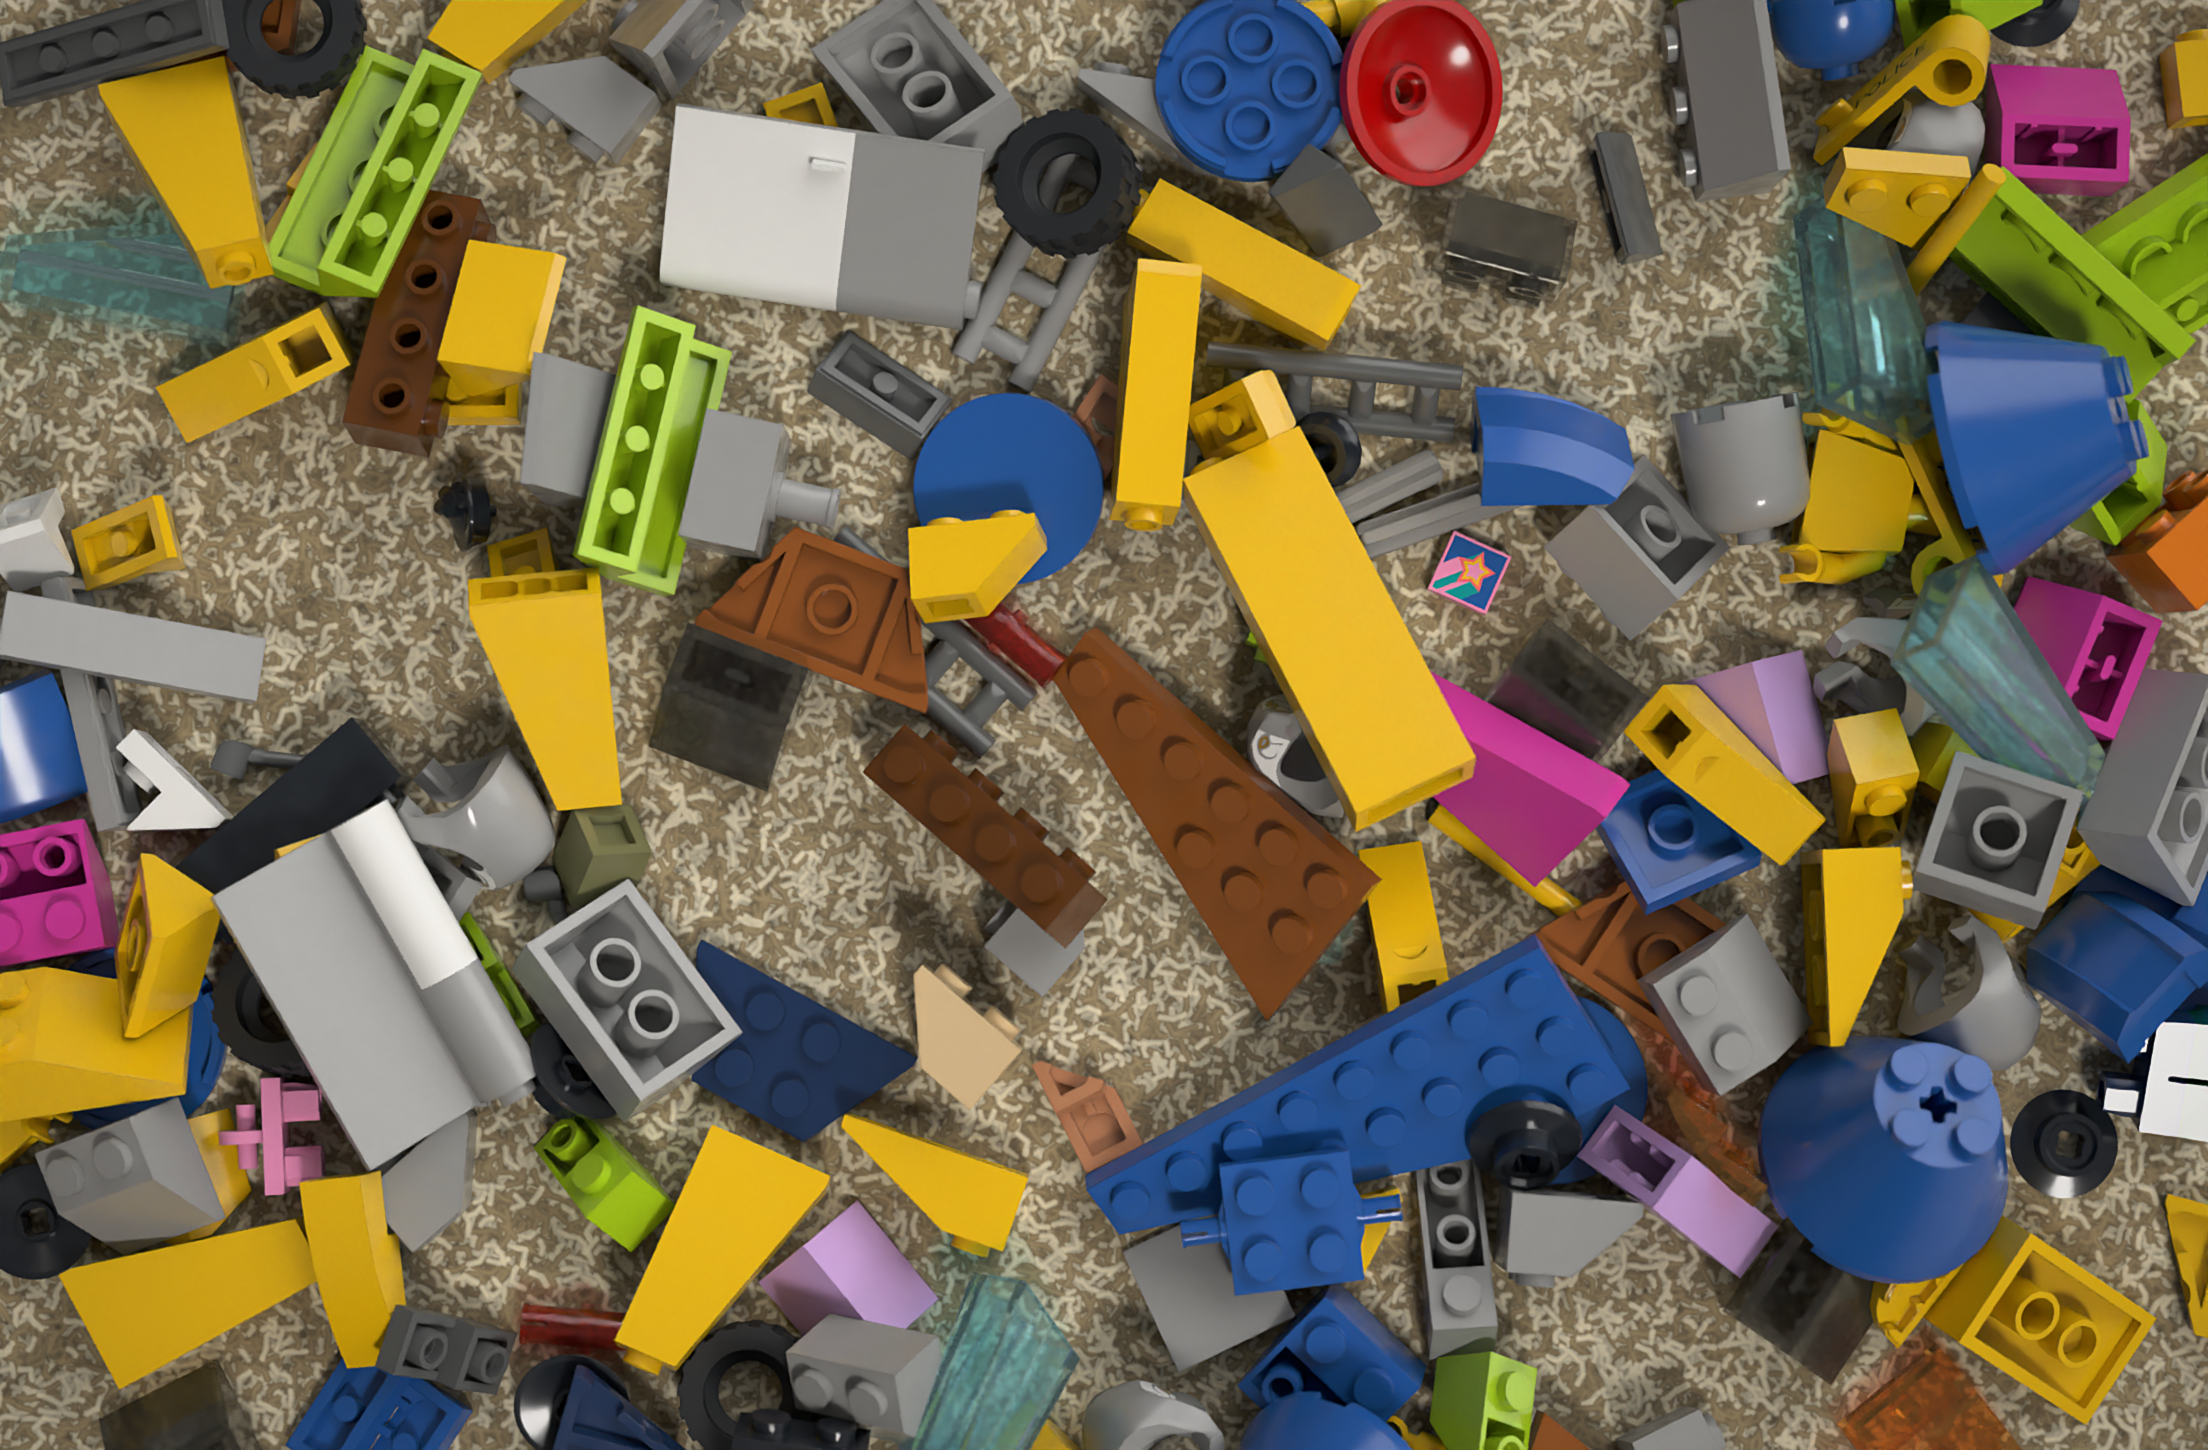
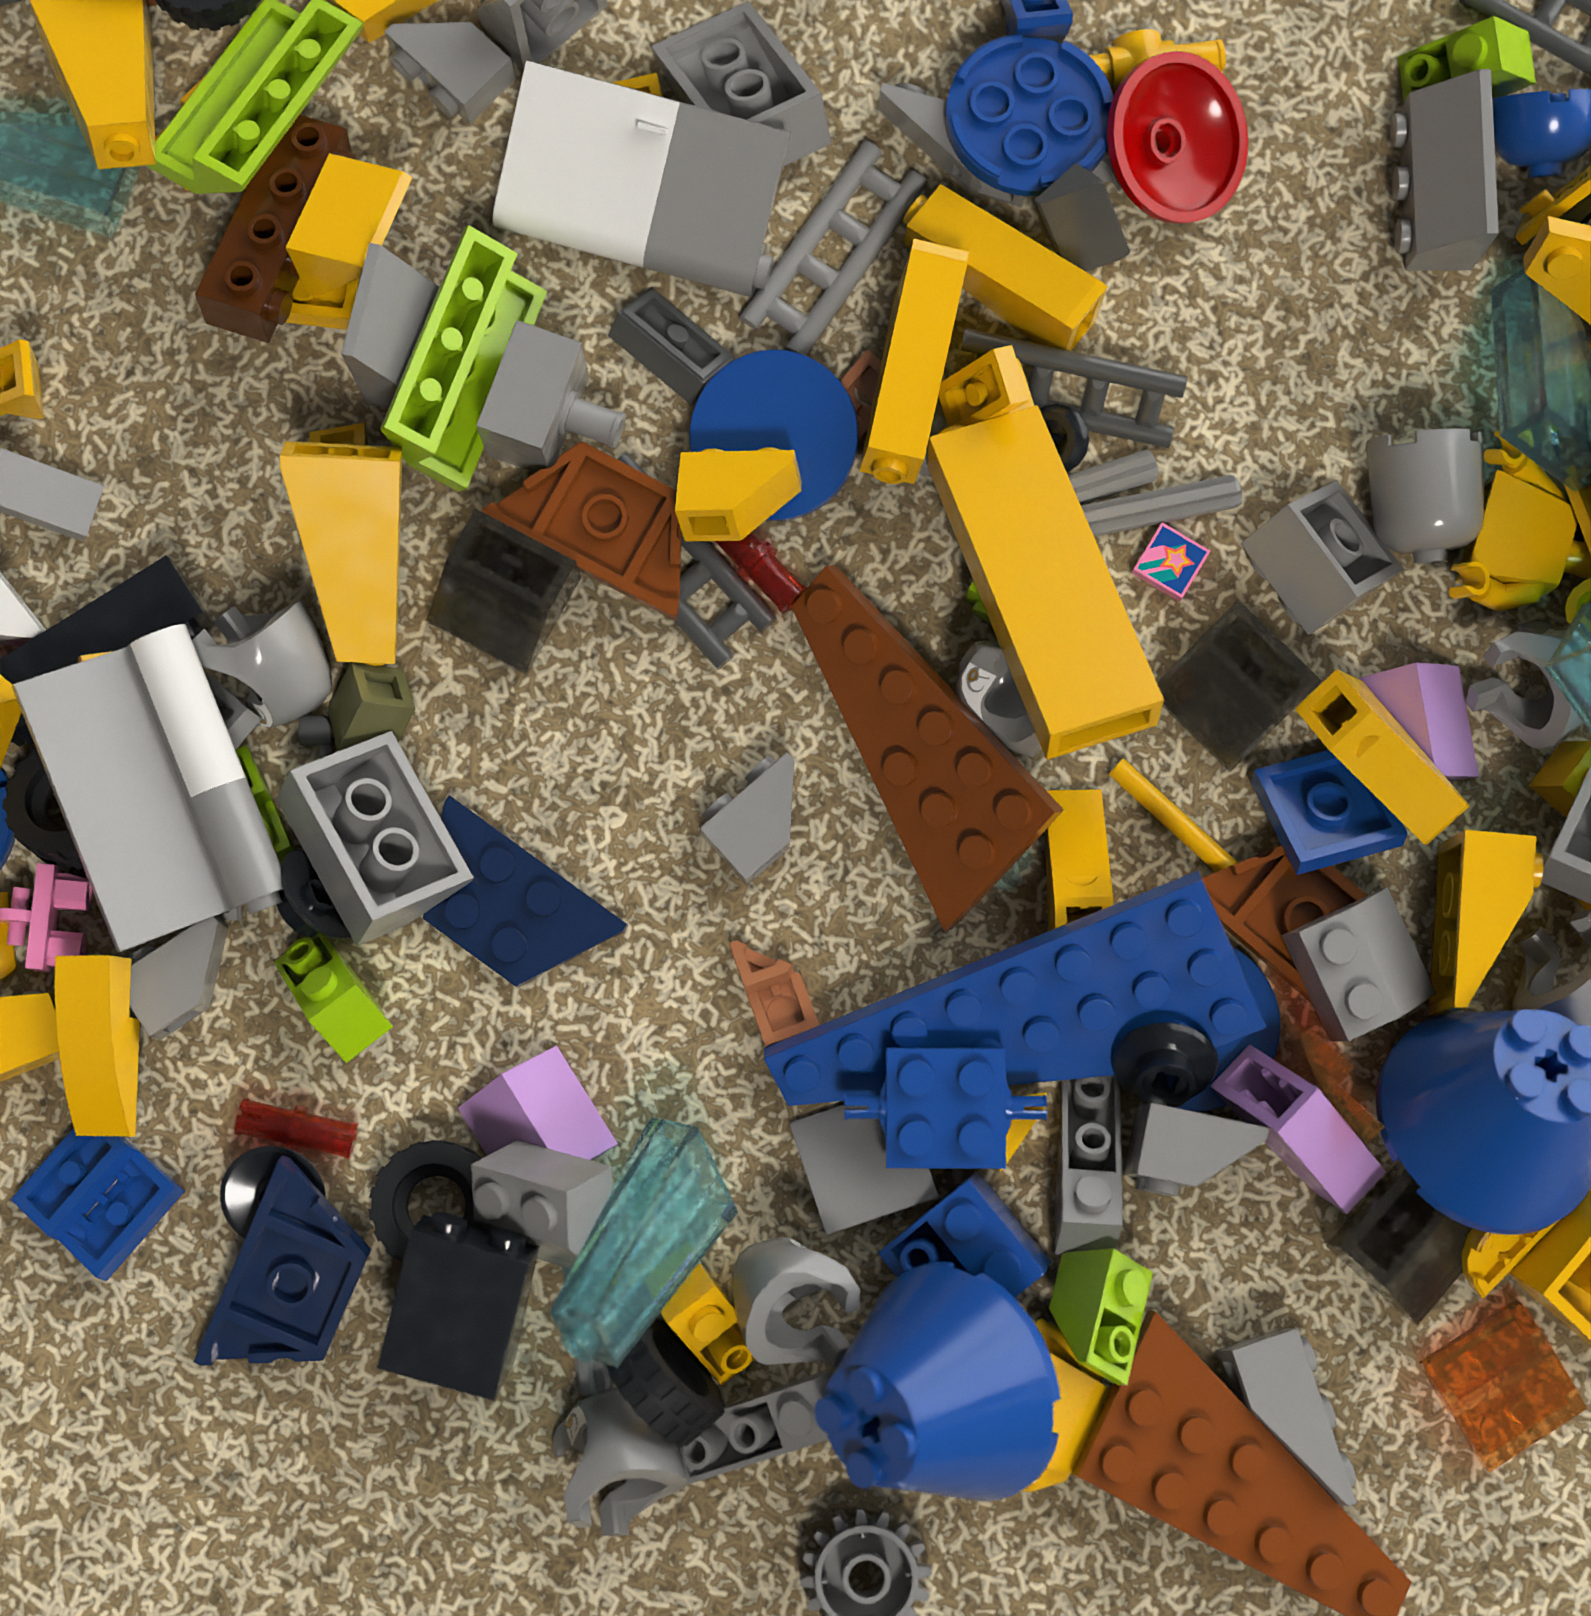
camera: 10 degrees right, 5 degrees down
yellow slope [156,300,357,443] -> none
dark grey hand [211,740,306,780] -> none
dark grey slope [375,1304,517,1395] -> none
black hat [434,472,497,552] -> none
yellow slope [614,1125,831,1376] -> none
yellow slope [841,1112,1029,1258] -> none
reddish brown brick [863,724,1108,949] -> none
tan slope [914,963,1023,1110] -> none
black tyre [993,108,1142,259] -> none
clear smoke slope [1429,188,1577,309] -> none
dark pink slope [1430,671,1630,887] -> none
blue slope [1470,387,1635,506] -> none
dark grey slope [1587,131,1663,266] -> none
yellow slope [1827,708,1919,849] -> none

